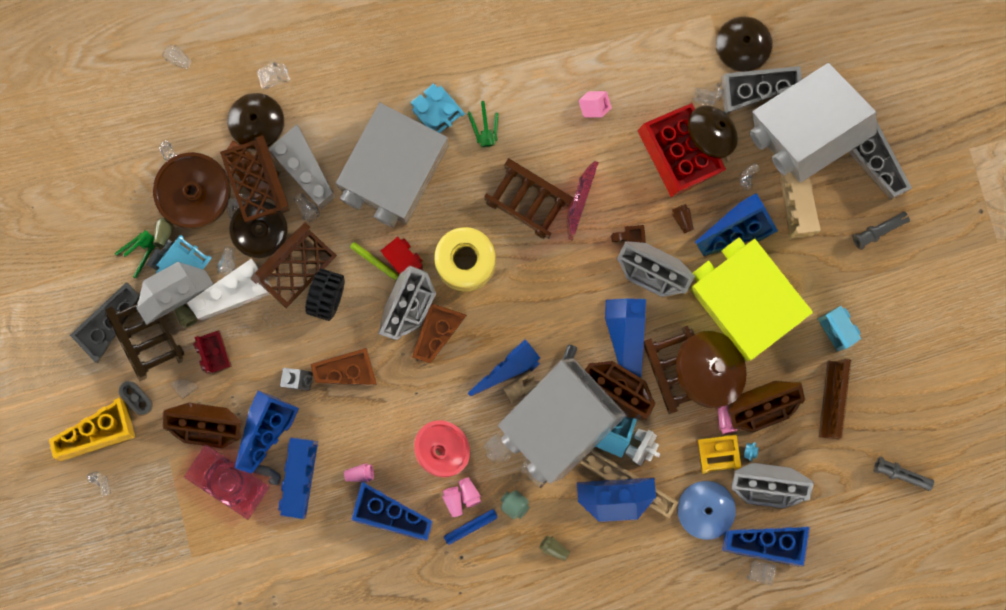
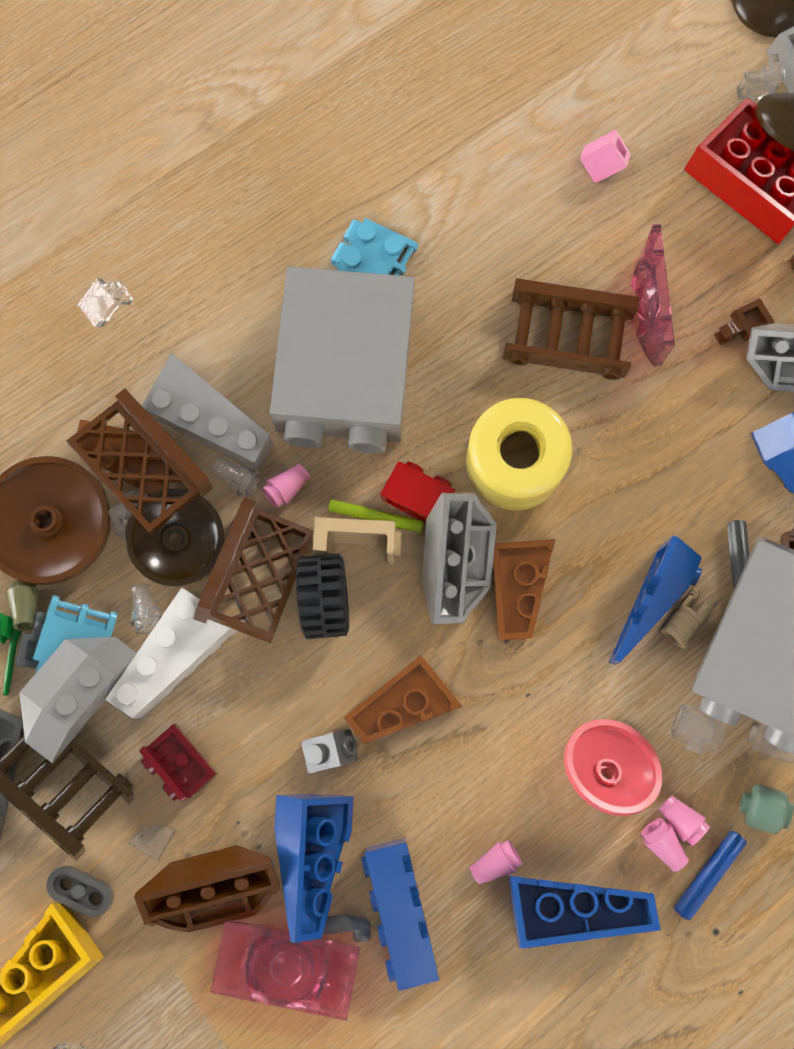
camera: 20 degrees left, 5 degrees down
olive cone [174,304,197,328] -> none
dark brown dish [227,93,284,149] -> none
green plant [468,100,499,147] -> none
none -> bright pink cone [262,464,310,508]
none -> tan panel [313,517,402,564]

